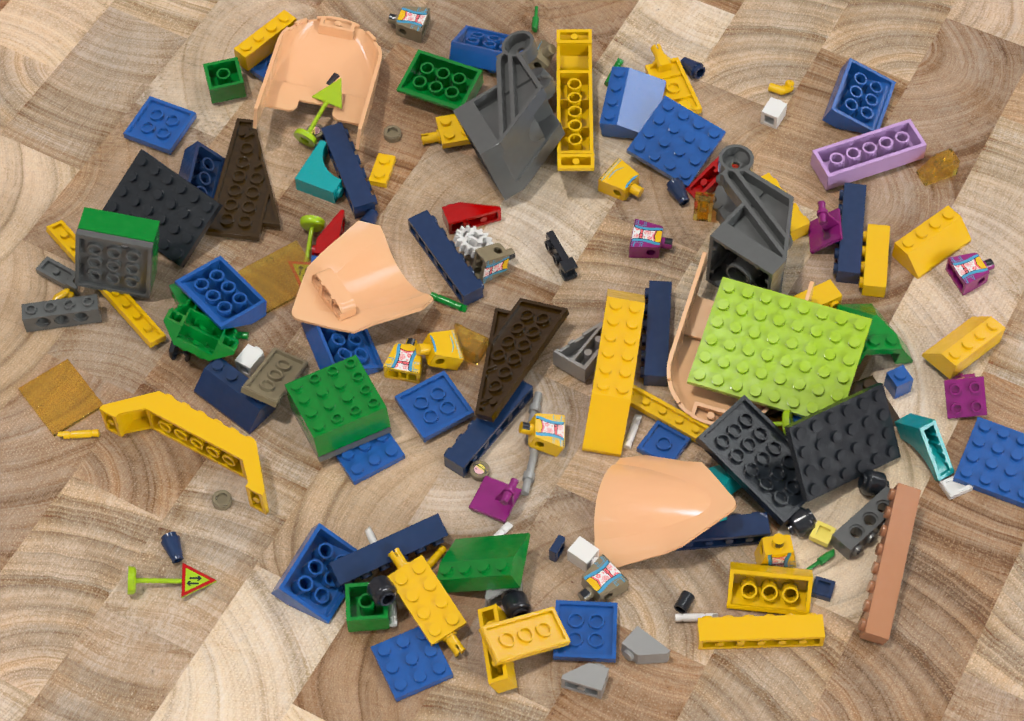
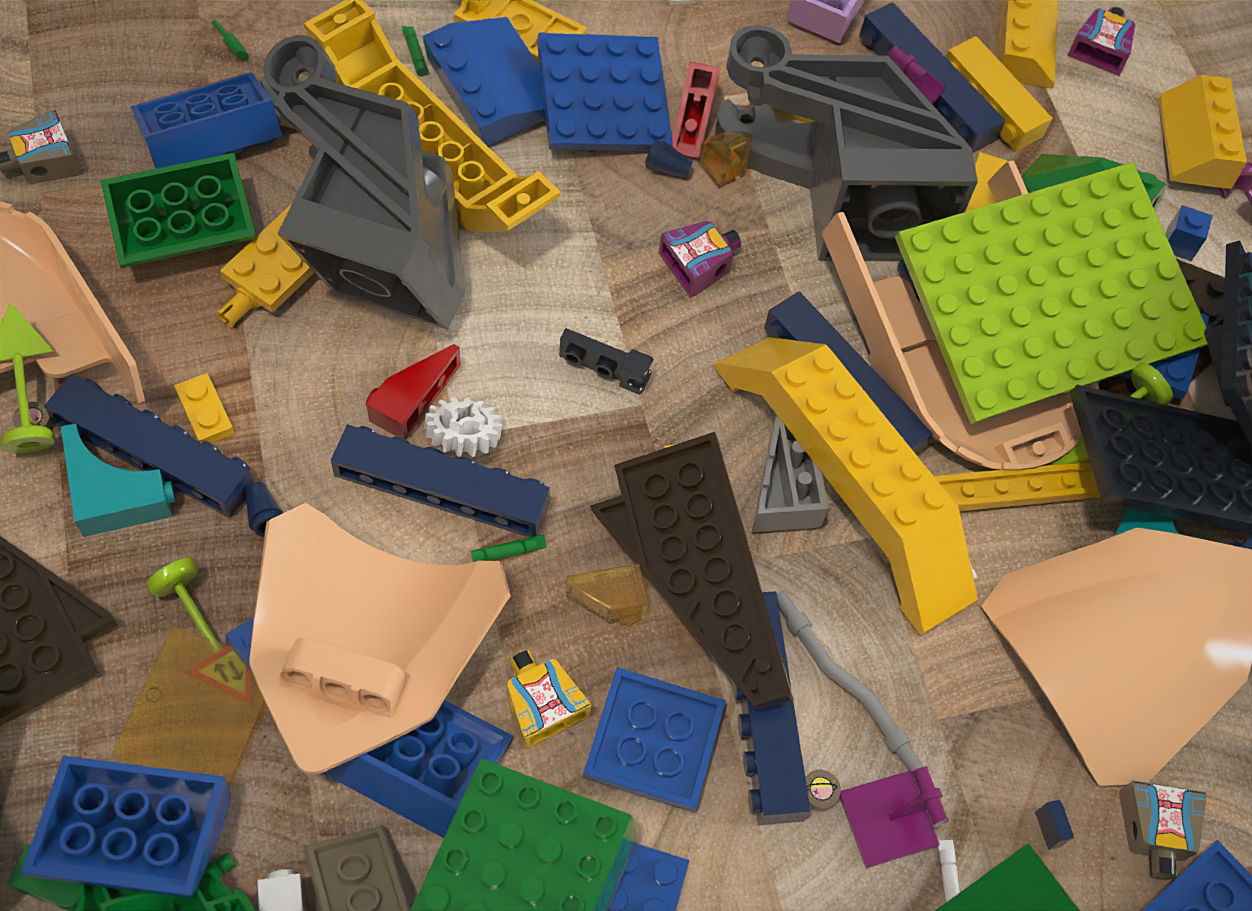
camera: 50 degrees left, 5 degrees up
red slope [312,210,346,256] -> none
dark tan tile [384,125,402,143] -> none
yellow torso [416,330,464,370] -> none
dark tan torso [472,243,515,284] -> none
torso [519,413,565,457] -> none
white brick [567,536,599,572] -> none
yellow torso [598,158,644,201] -> none
blue tile [636,420,691,460] -> none

